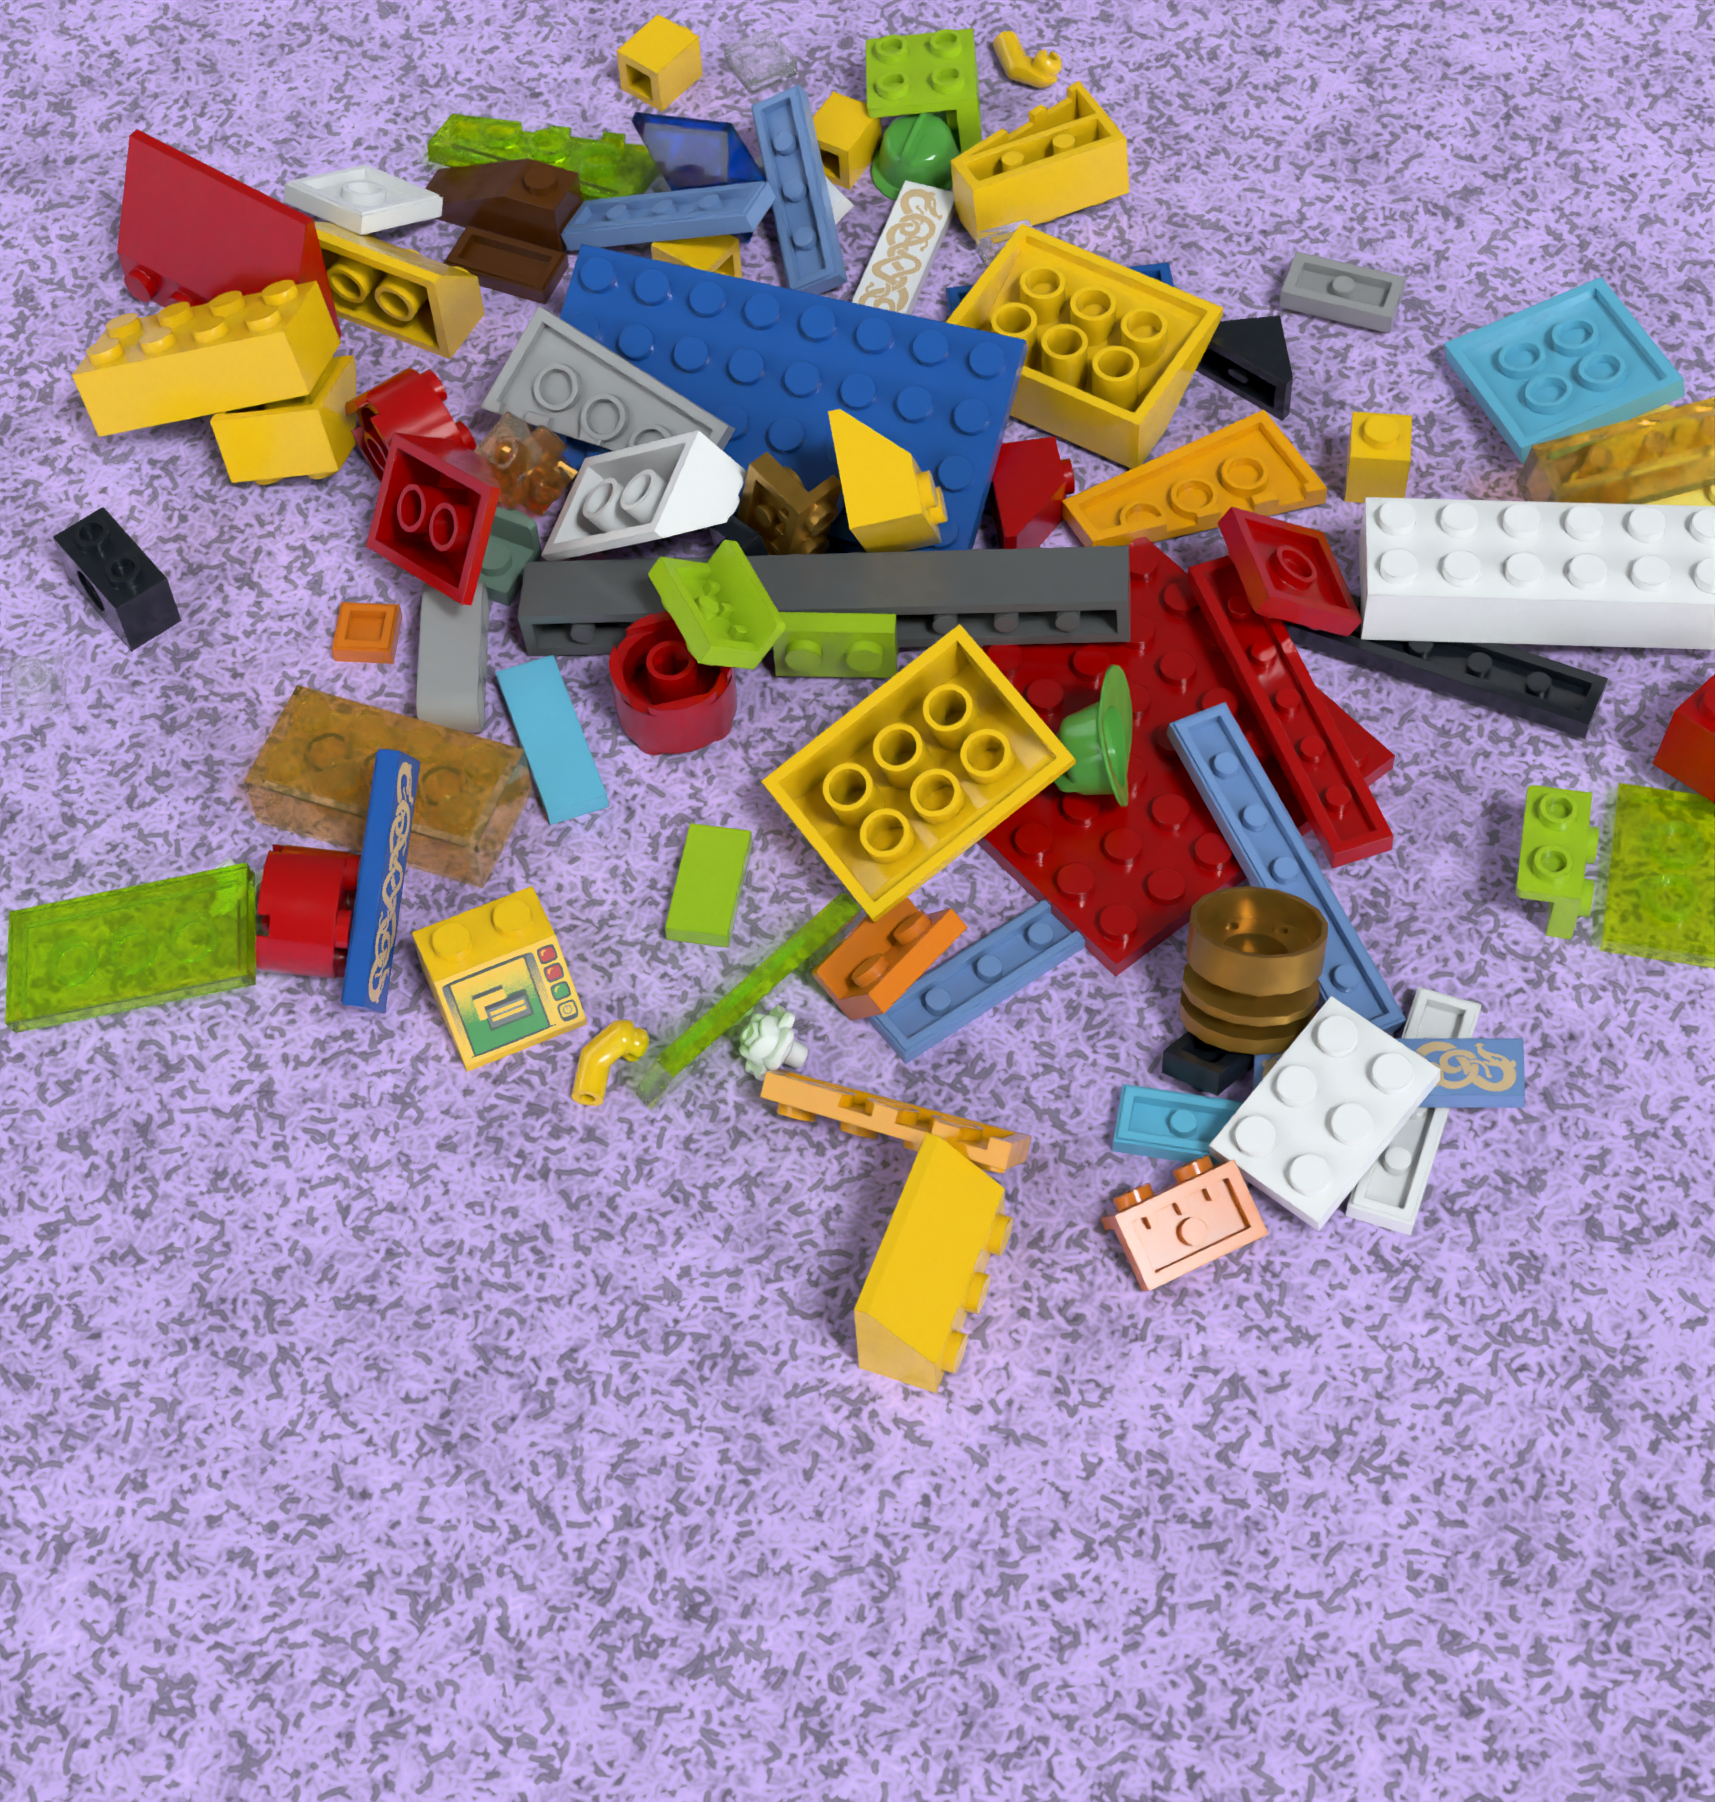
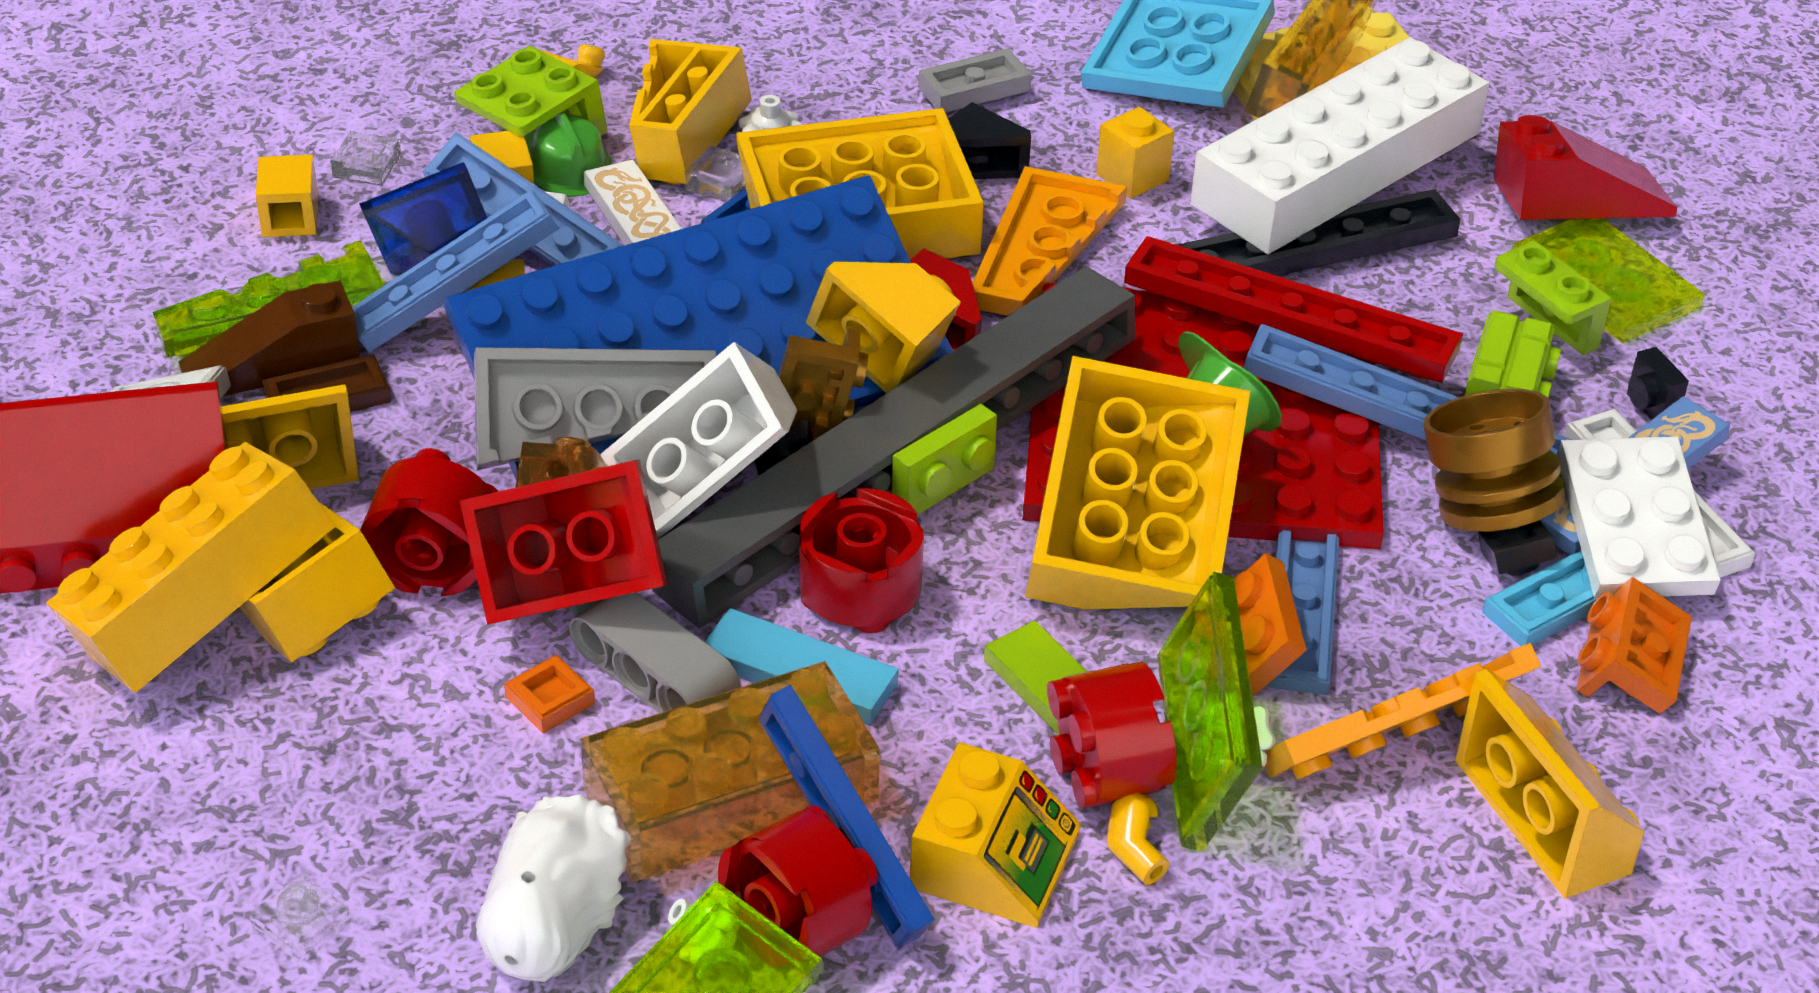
camera: 50 degrees left, 15 degrees down
black brick [53,507,181,652] -> none
lime bracket [648,540,786,670] -> none
red plate [1217,506,1363,637] -> none
none -> white piece [476,794,631,982]
none -> white plant [739,95,801,132]
none -> red brick [1047,661,1177,809]
none -> lime brick [1465,310,1561,398]
none -> black plate [1626,347,1689,420]

